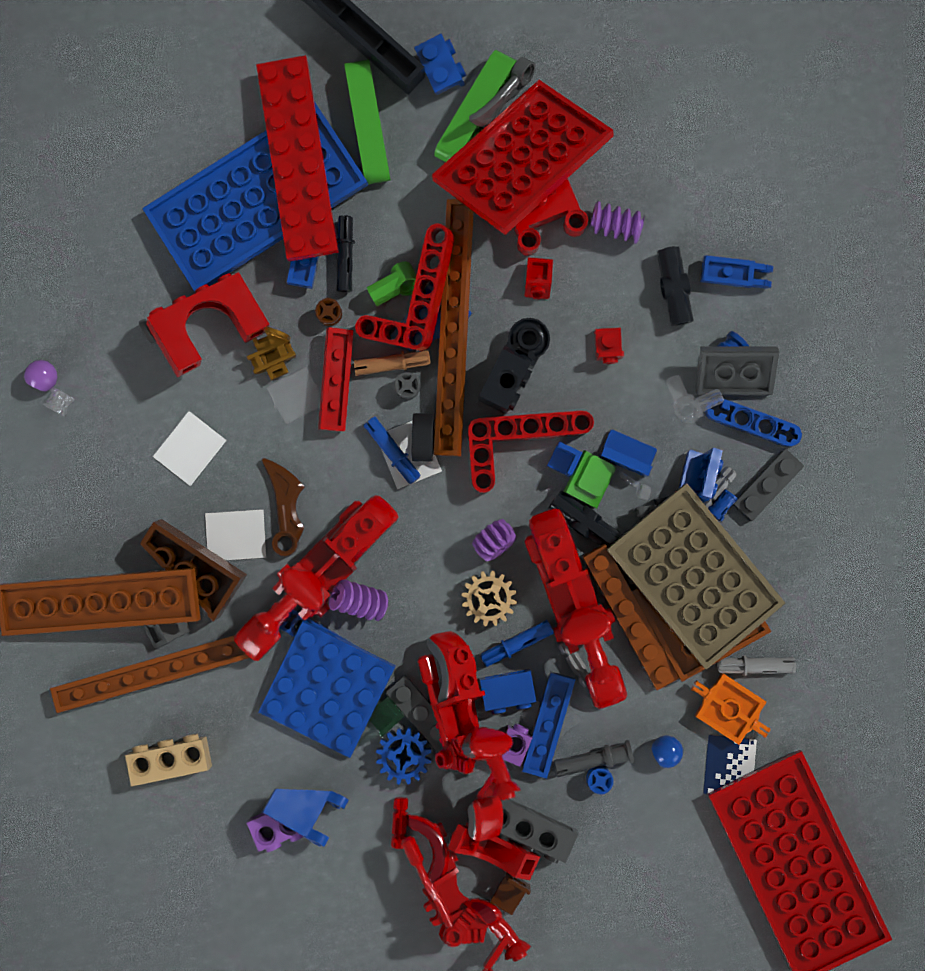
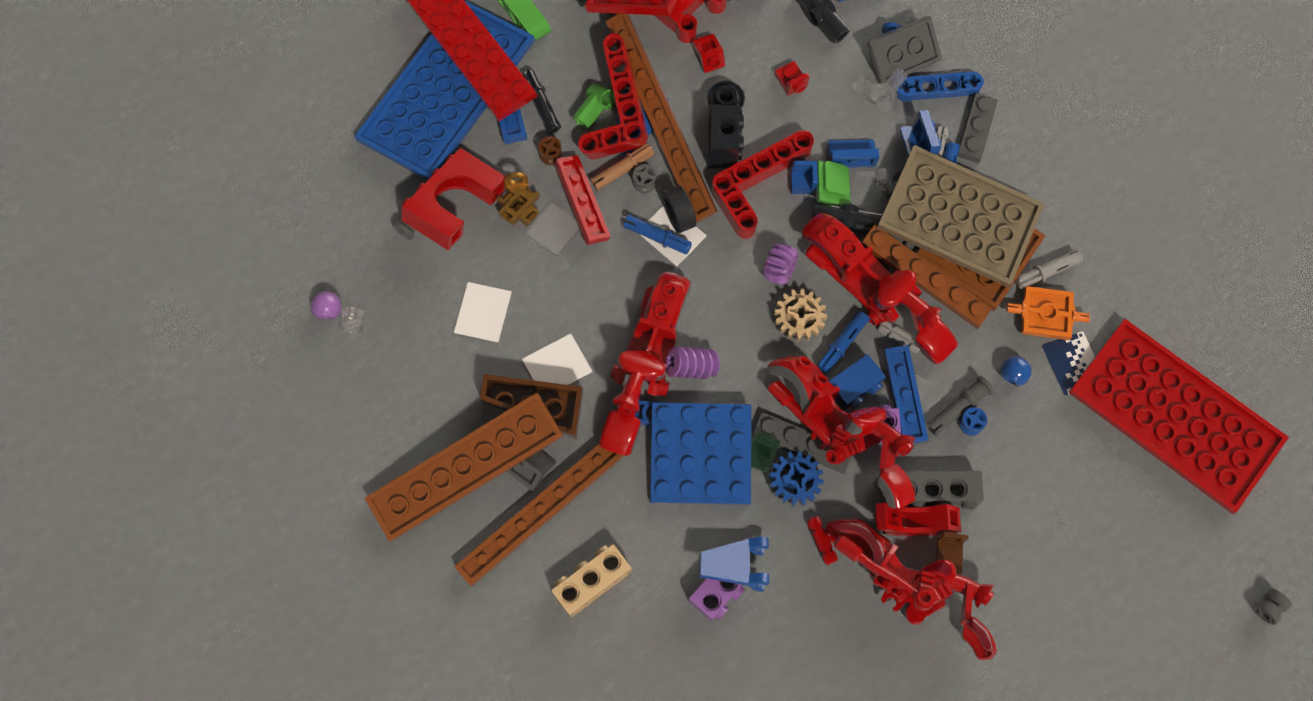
camera: 25 degrees left, 15 degrees down
reddish brown piece [262,458,305,557] -> none

